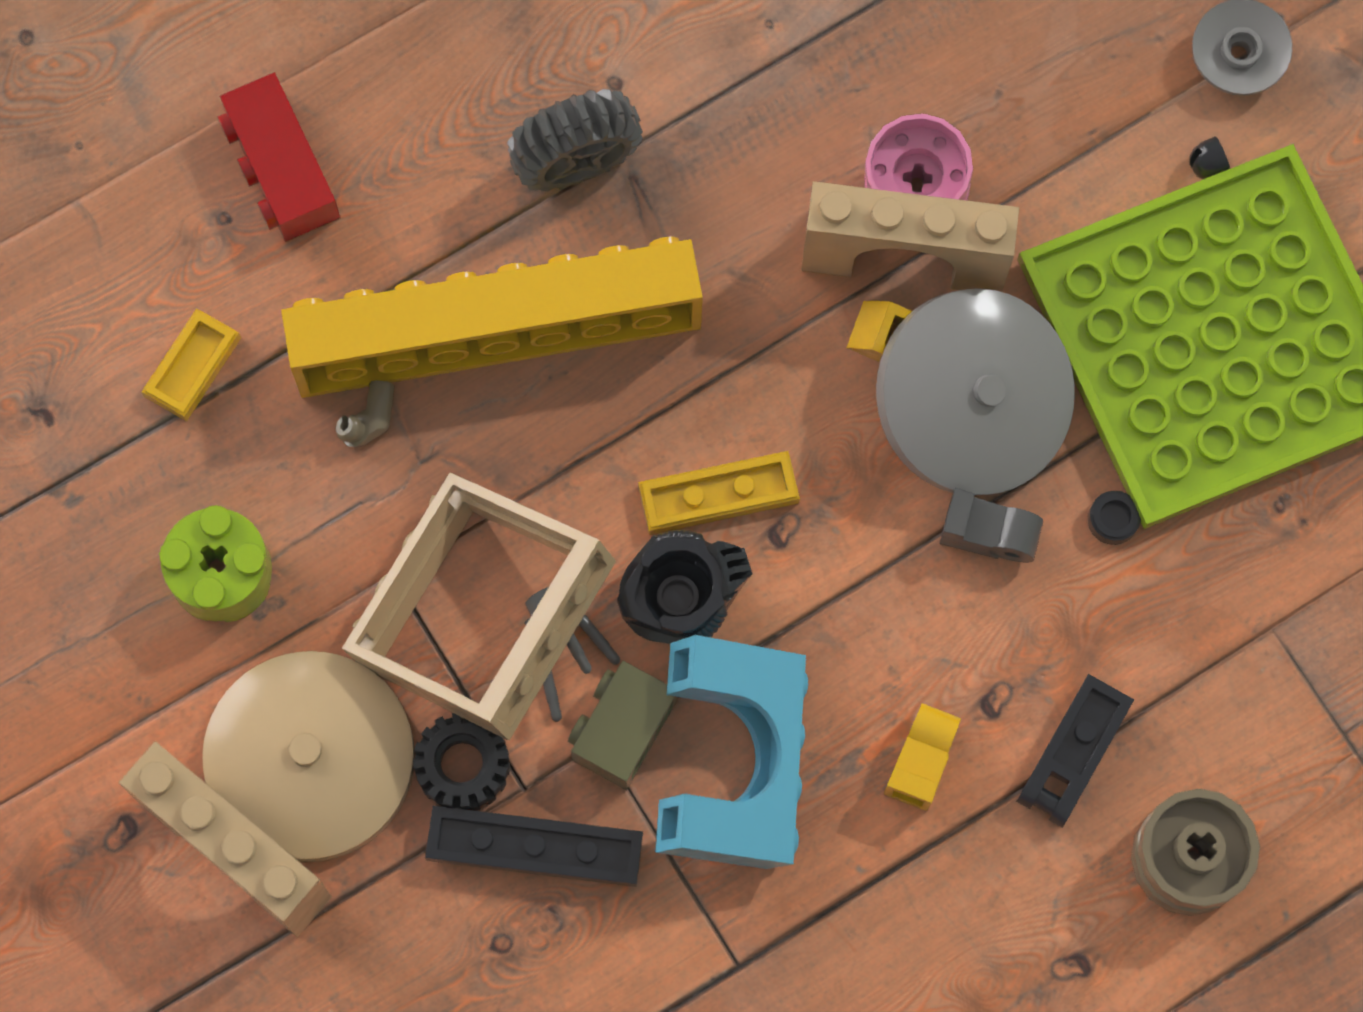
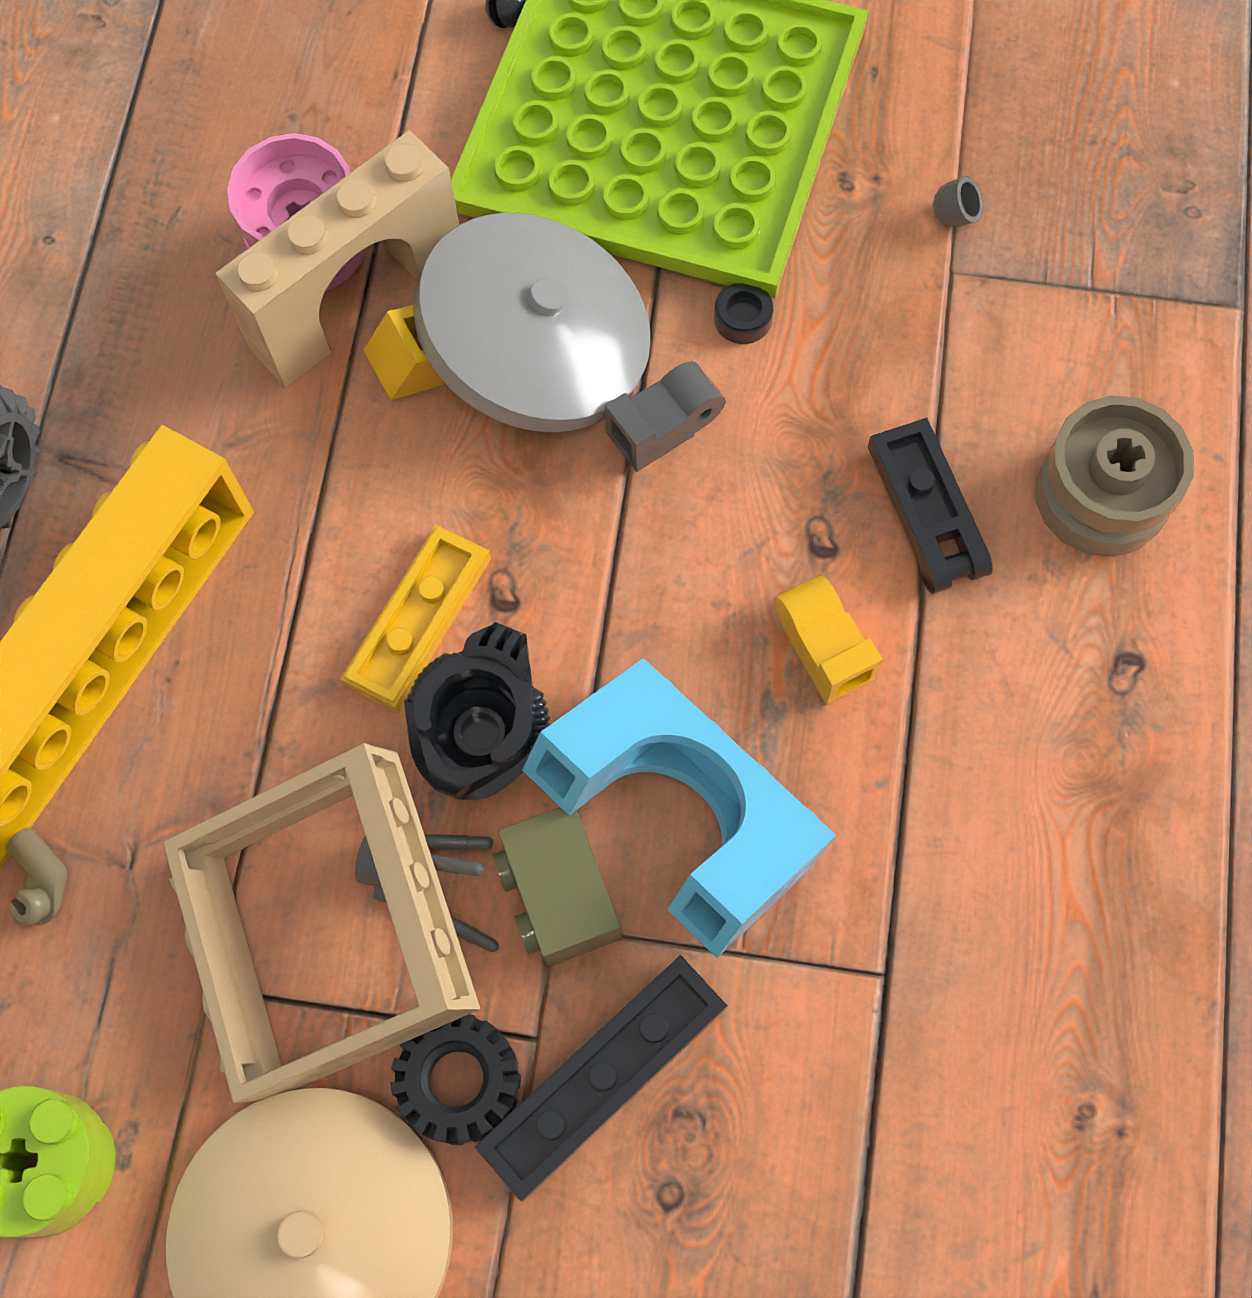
camera: 45 degrees left, 5 degrees down
none -> dark grey hinge [933,176,983,227]

